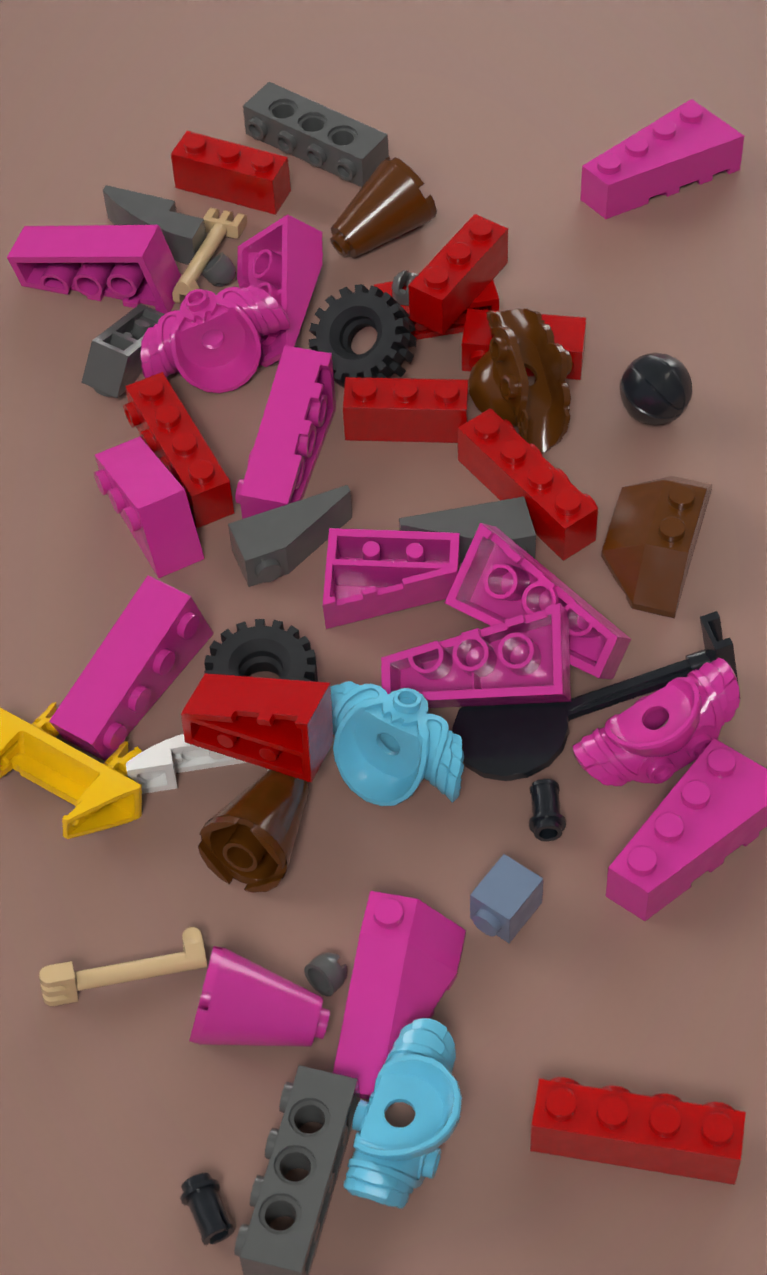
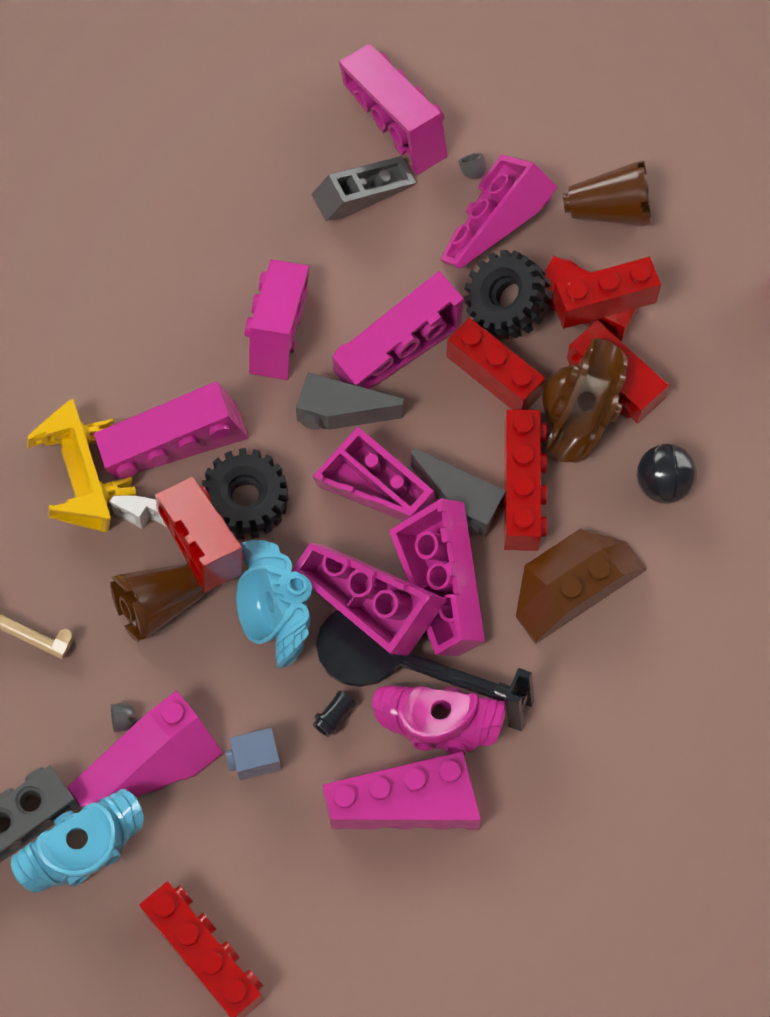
camera: 35 degrees right, 15 degrees up
dark grey slope [103,185,206,265] -> none
red brick [123,372,234,529] -> none
dark pink piece [140,285,290,393] -> none
red brick [170,131,291,215] -> none
tan hinge [172,208,247,303] -> none
dark pink cone [189,946,330,1047] -> none
dark grey brick [243,82,389,187] -> none
dark grey hinge [392,270,418,306] -> none

